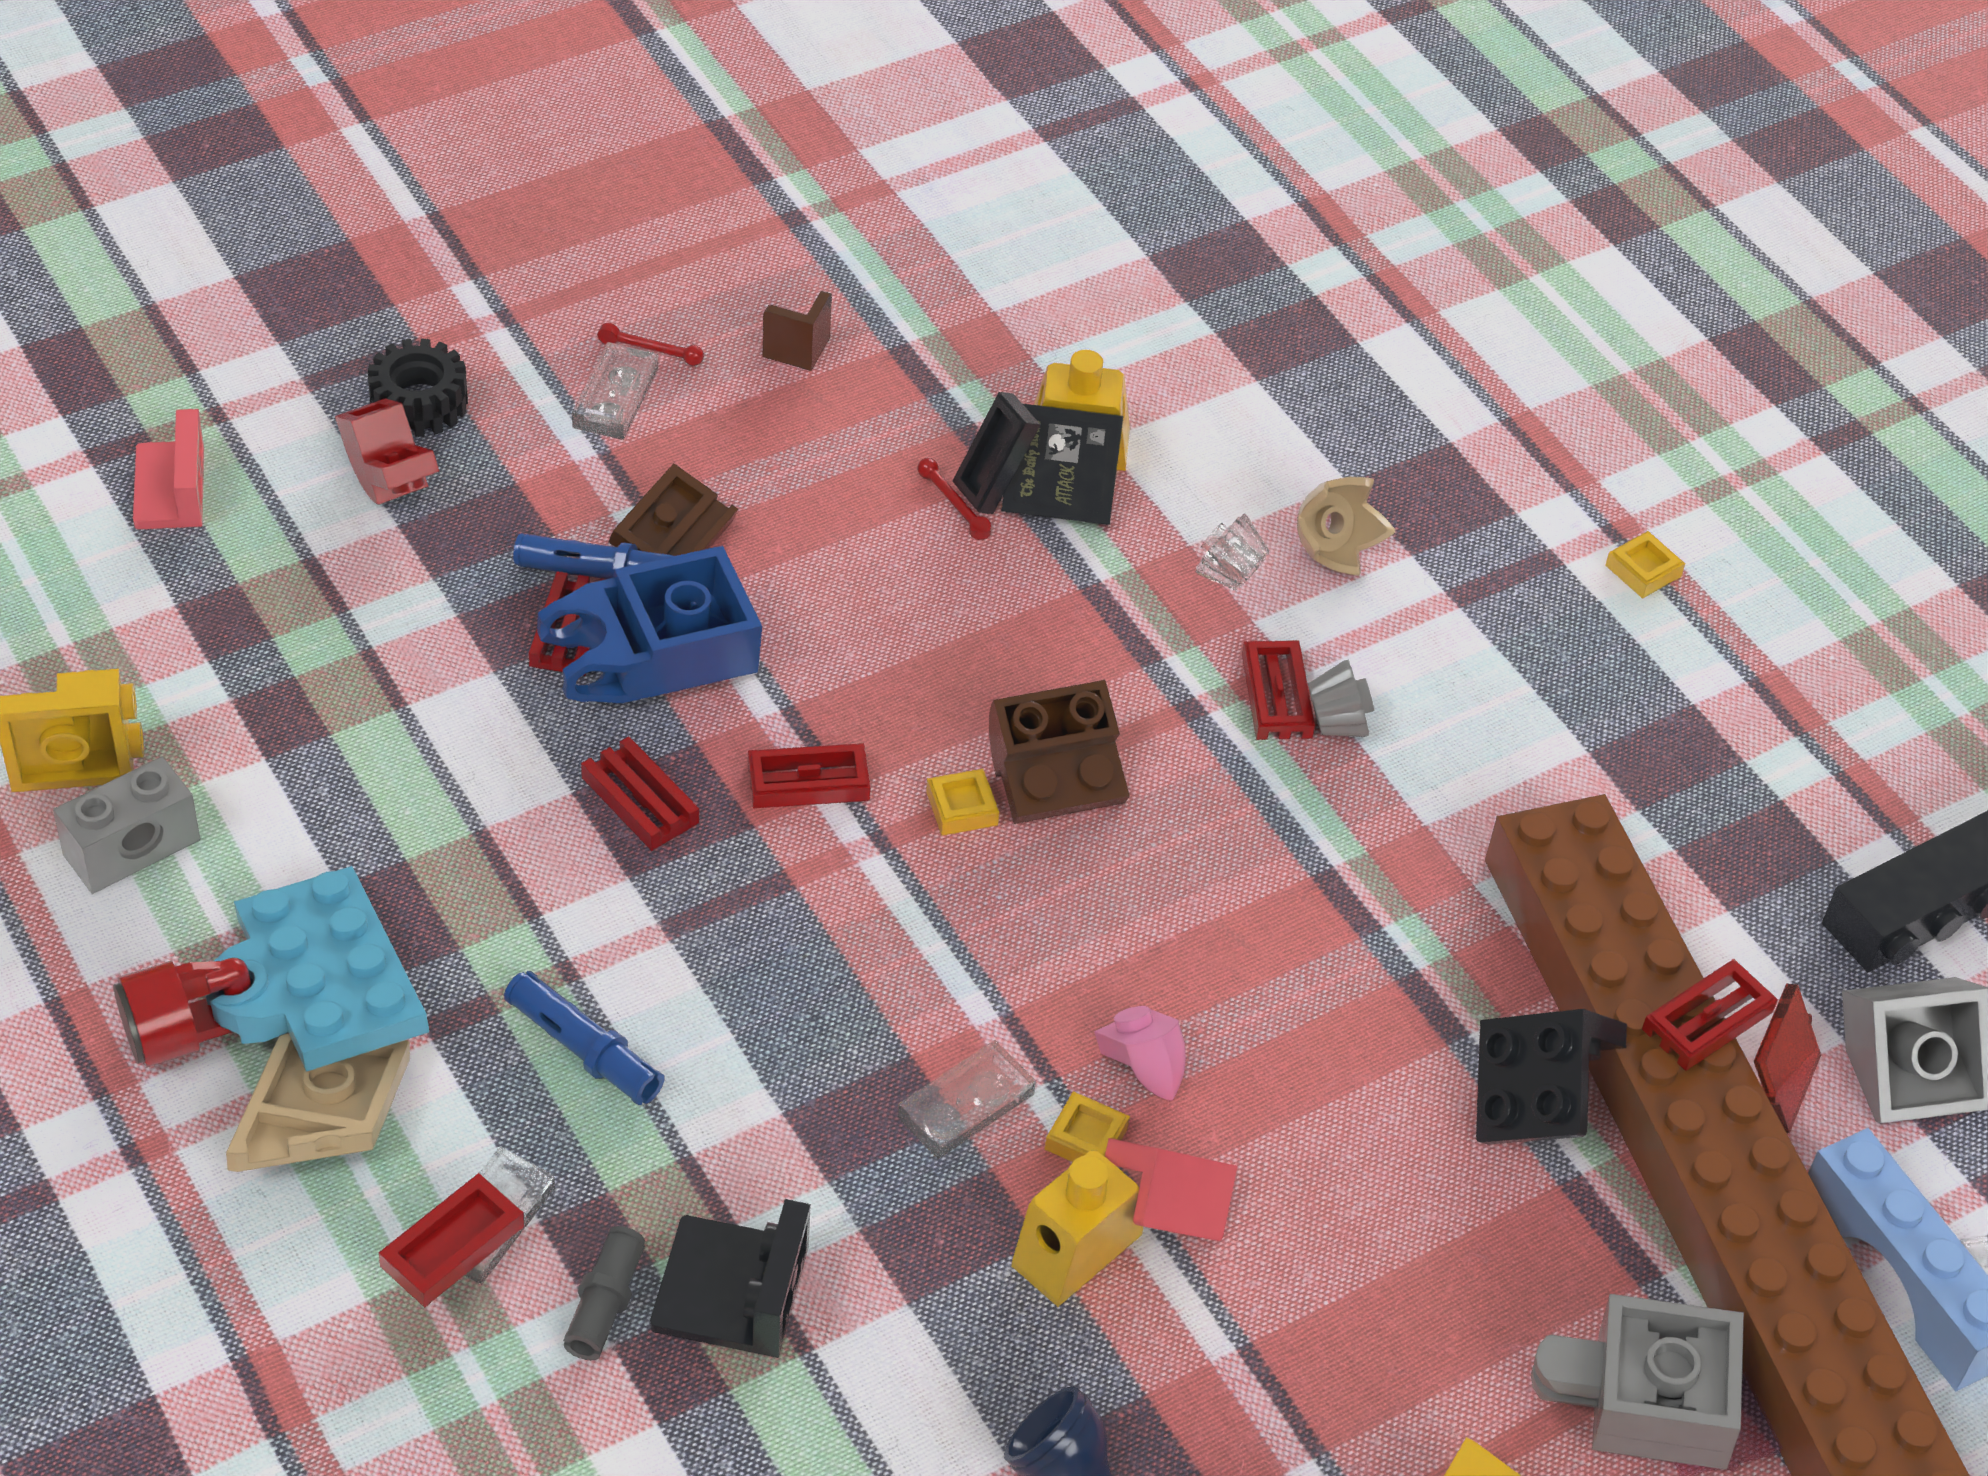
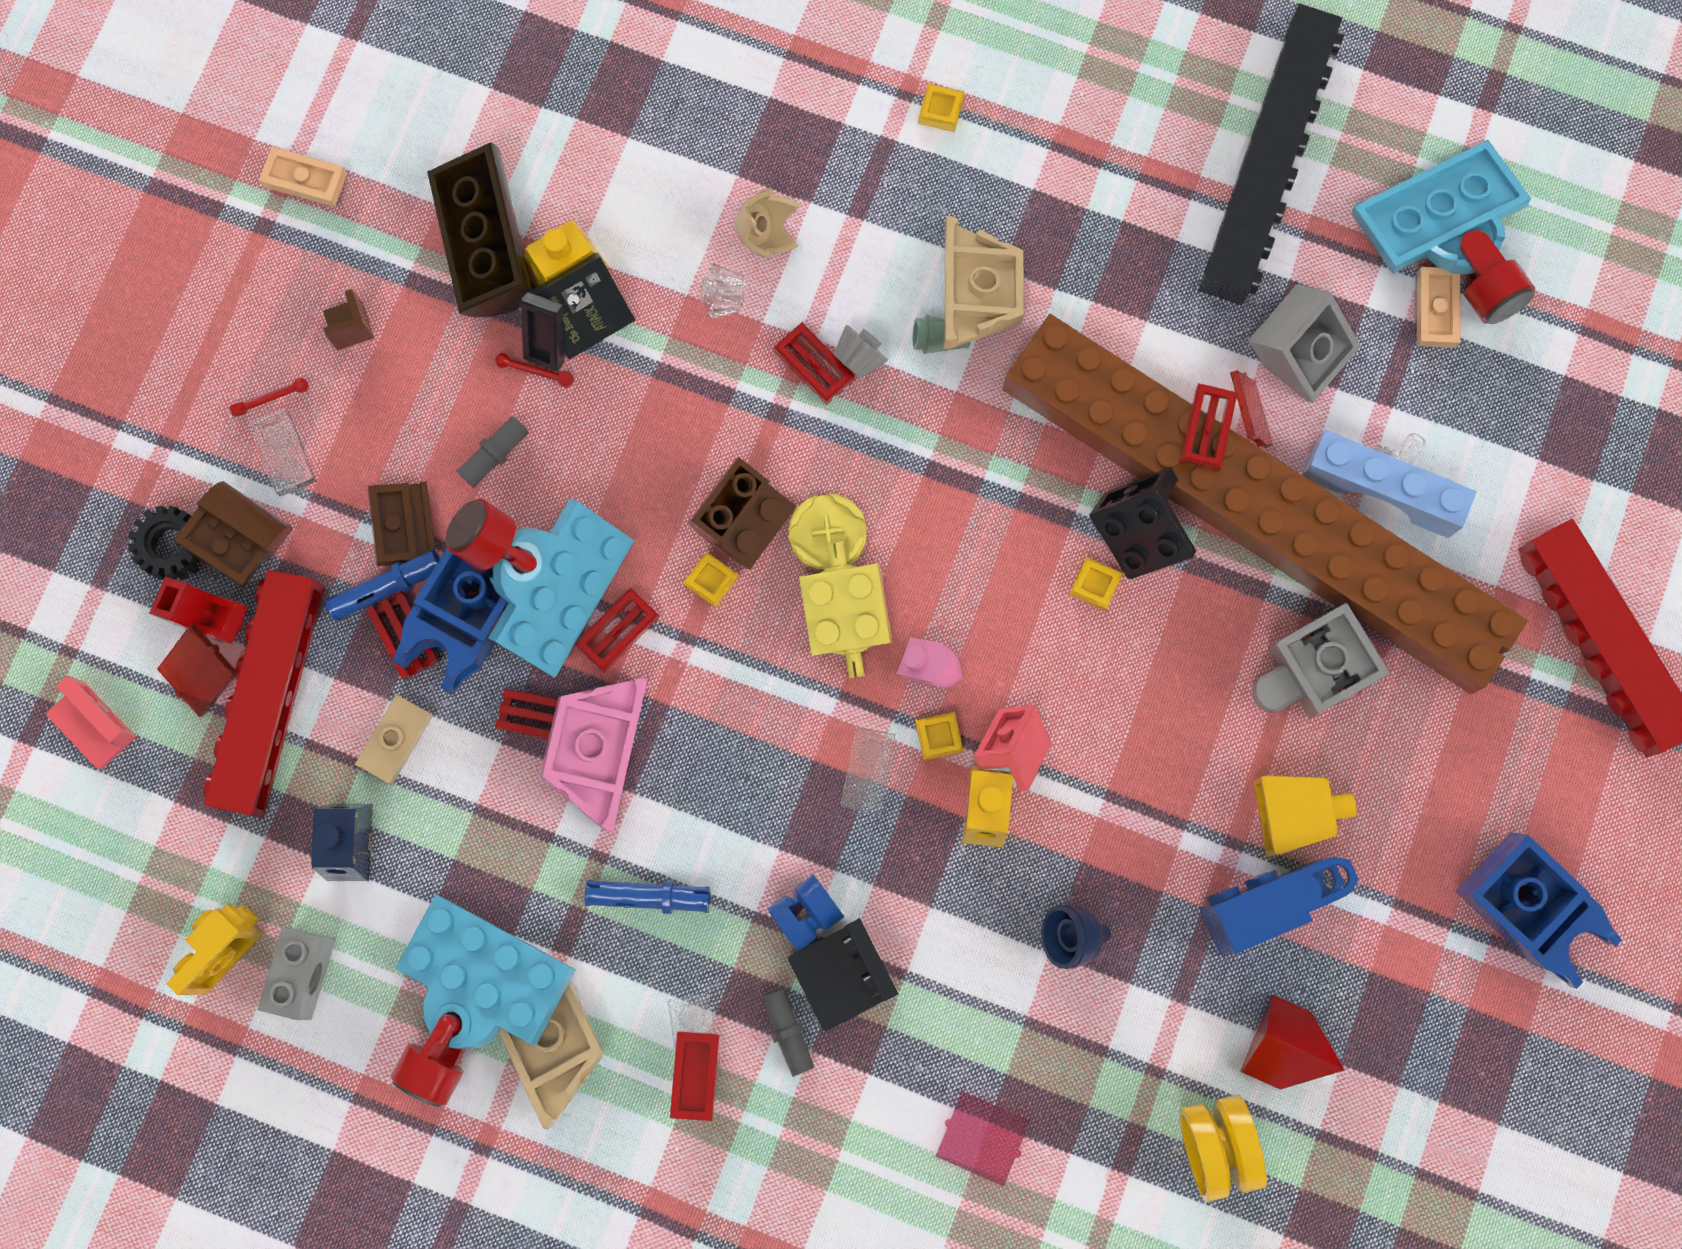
camera: 30 degrees left, 30 degrees up
none -> clear red piece [157,624,238,718]
none -> reddish brown brick [173,481,293,588]
none -> red brick [203,569,325,819]
none -> light nougat plate [259,146,347,207]
none -> dark blue torso [311,804,373,881]
none -> tan plate [354,694,434,785]
none -> dark brown brick [427,142,532,317]
none -> medium azure plate [446,499,634,678]
none -> dark grey pin [456,416,529,488]
none -> bright pink wing [540,678,648,831]
none -> blue wheel [767,874,845,952]
none -> light yellow tile [789,494,867,572]
none -> light yellow plate [799,541,892,678]
none -> sand green cone [912,315,971,354]
none -> tan wing [944,216,1024,349]
none -> yellow tile [1069,557,1123,611]

